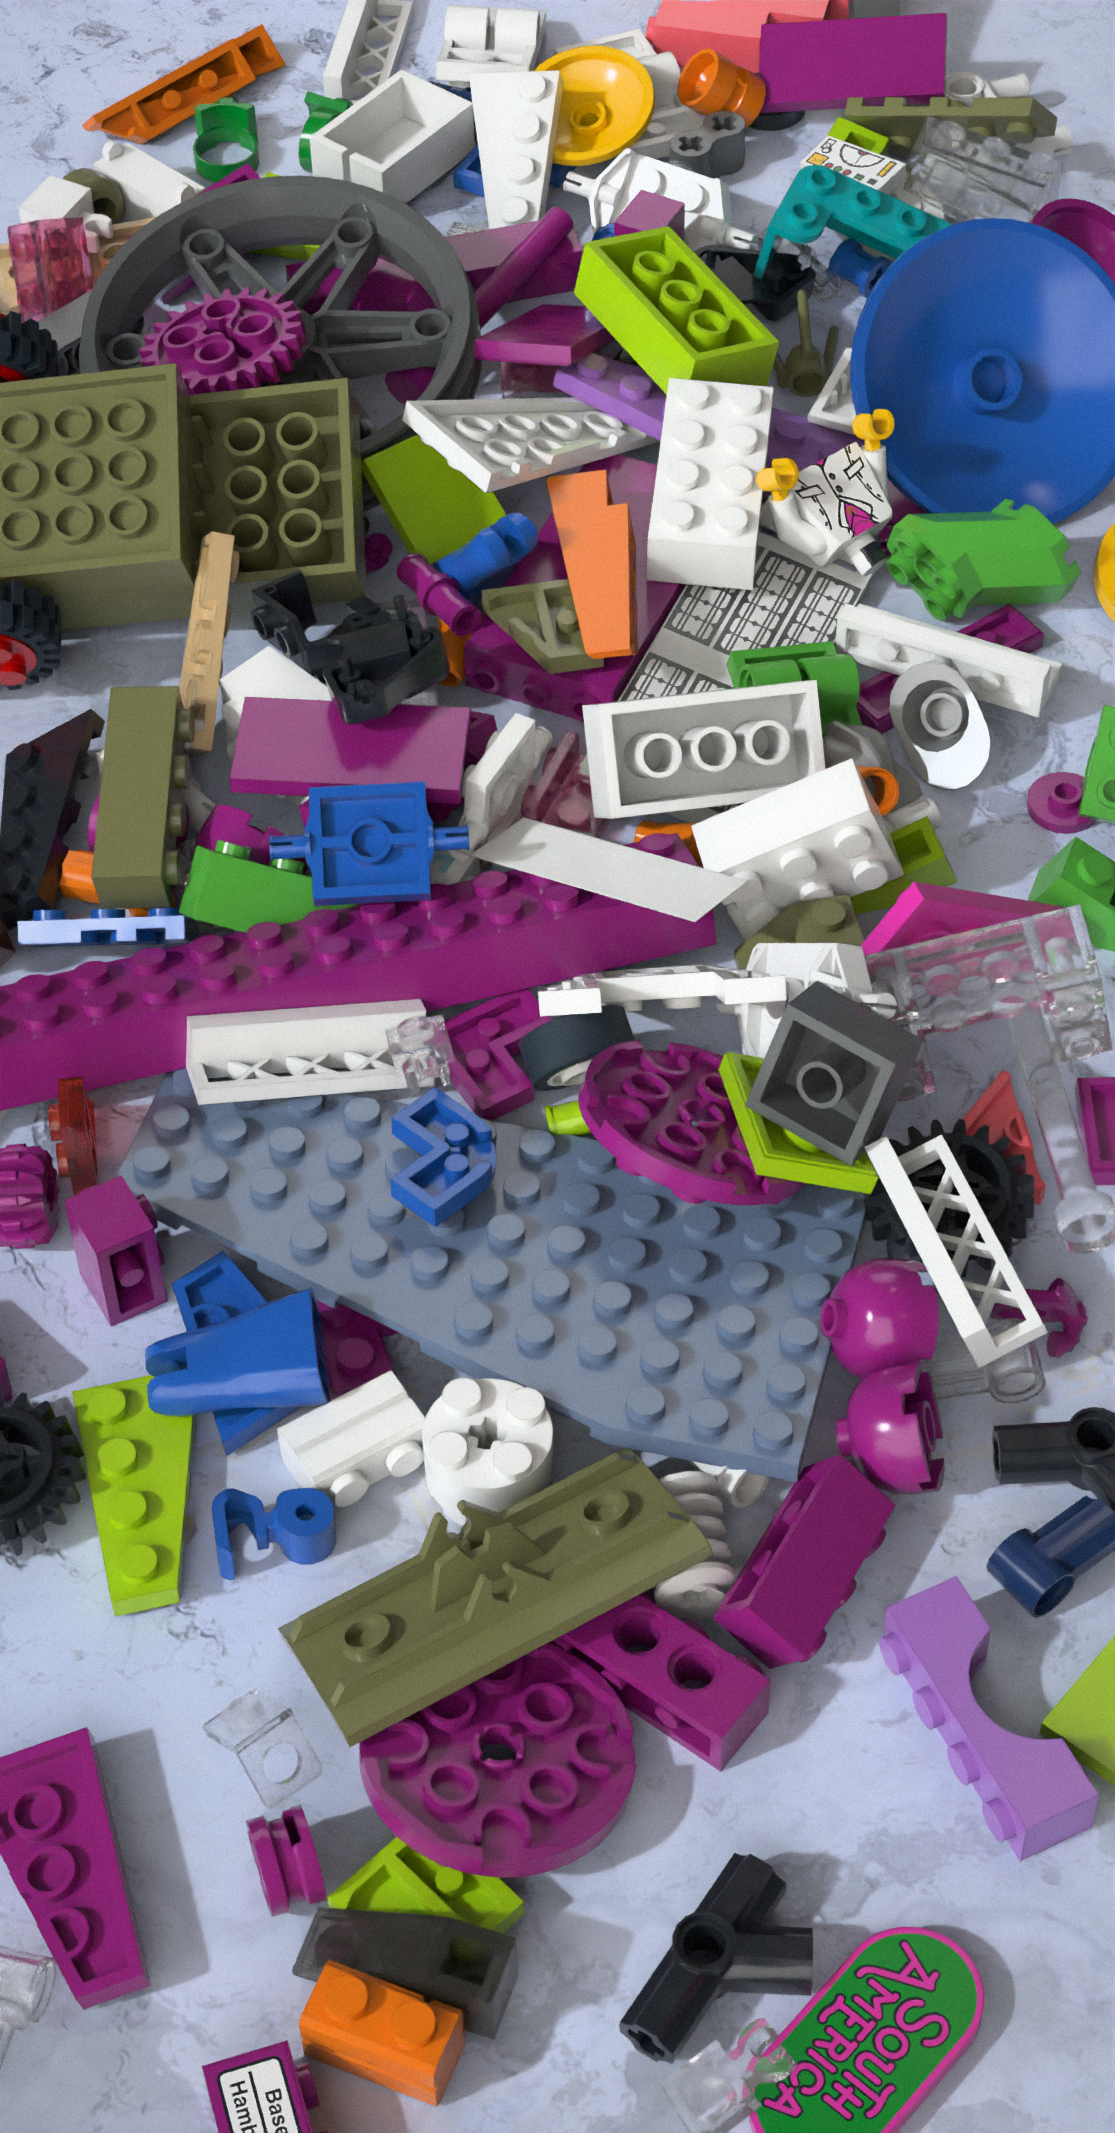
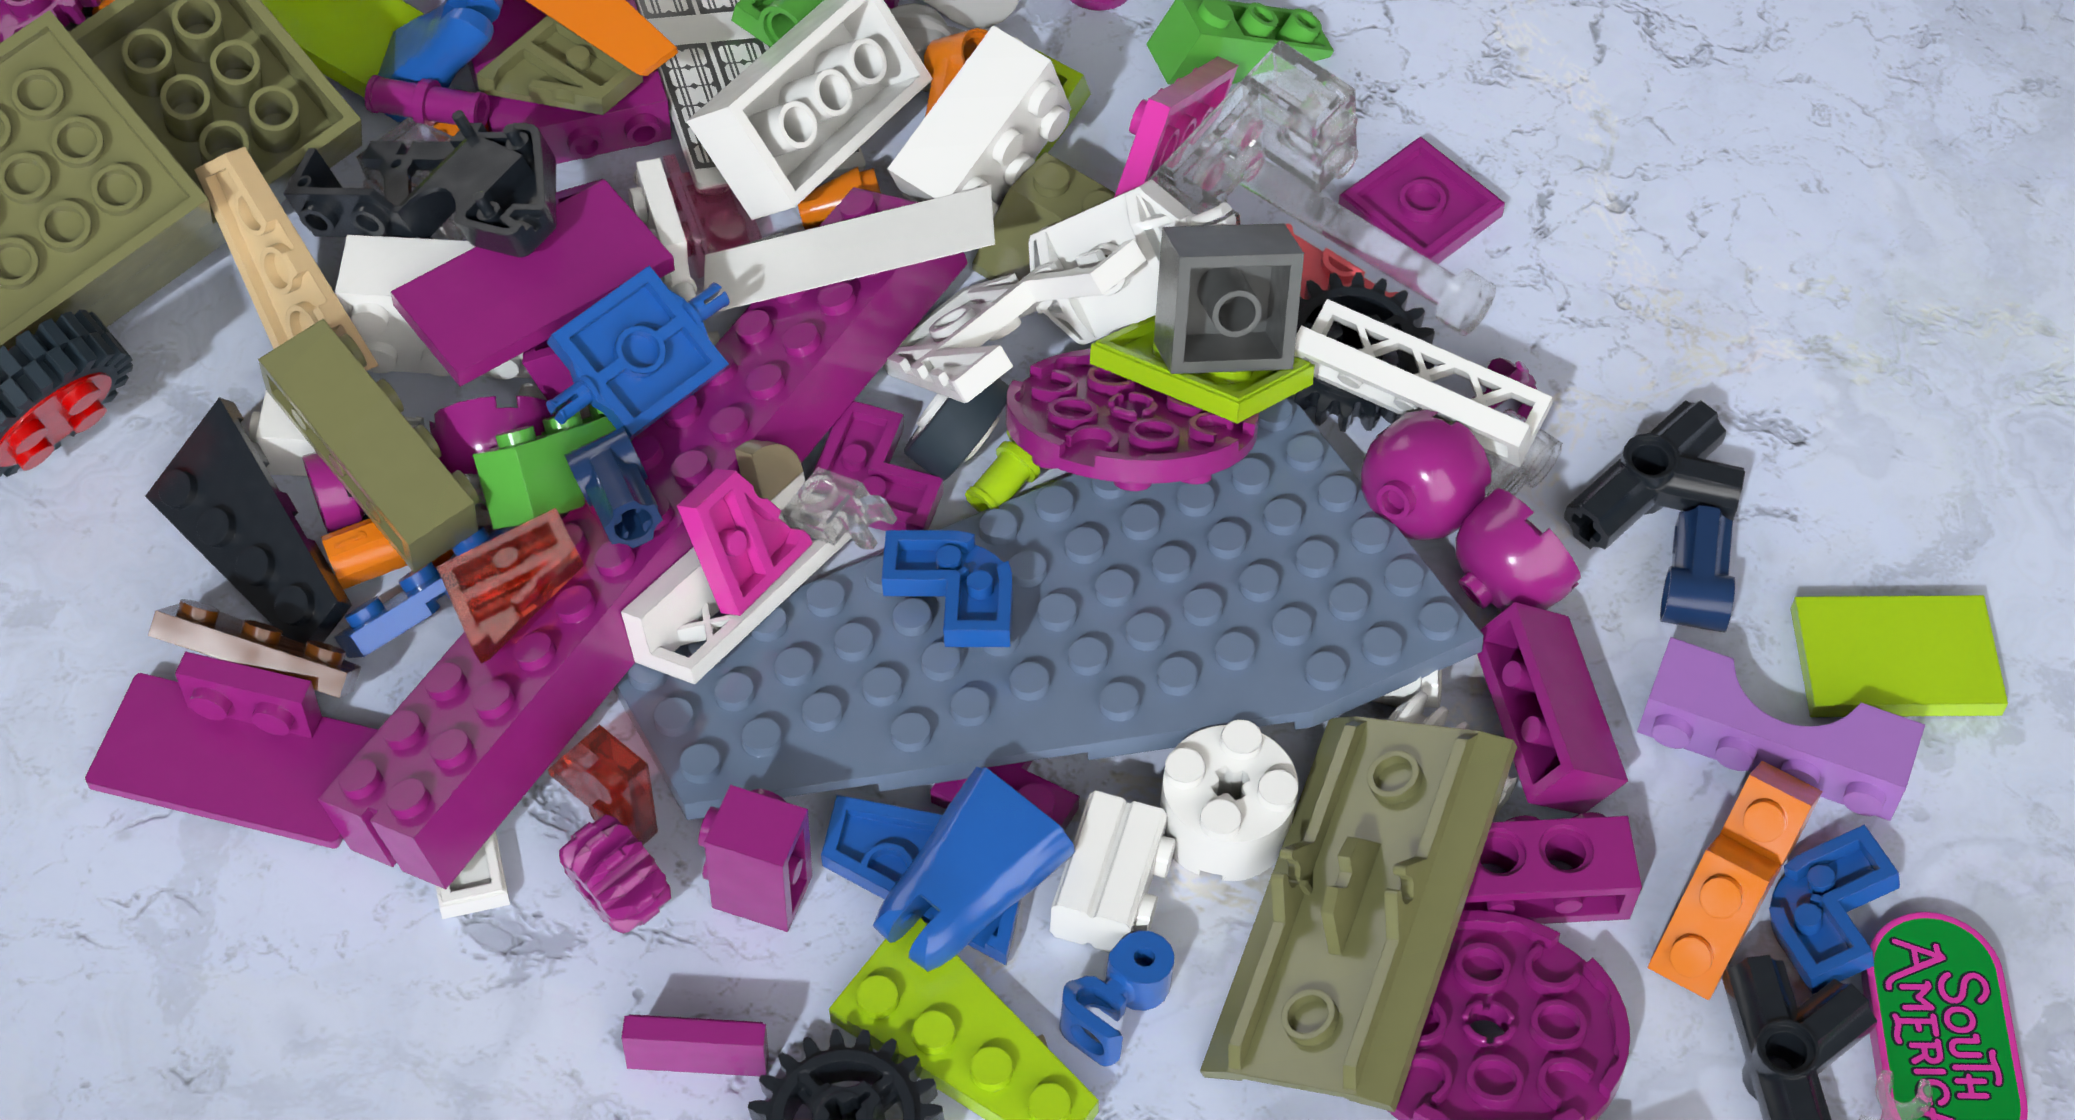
camera: 45 degrees left, 5 degrees up
none -> clear red wing [437,508,584,664]
none -> dark blue piece [564,427,663,548]
none -> dark pink wing [677,468,813,616]
none -> dark tan tile [735,440,803,501]
none -> orange arch [1647,761,1823,1000]
none -> blue plate [1769,824,1900,994]

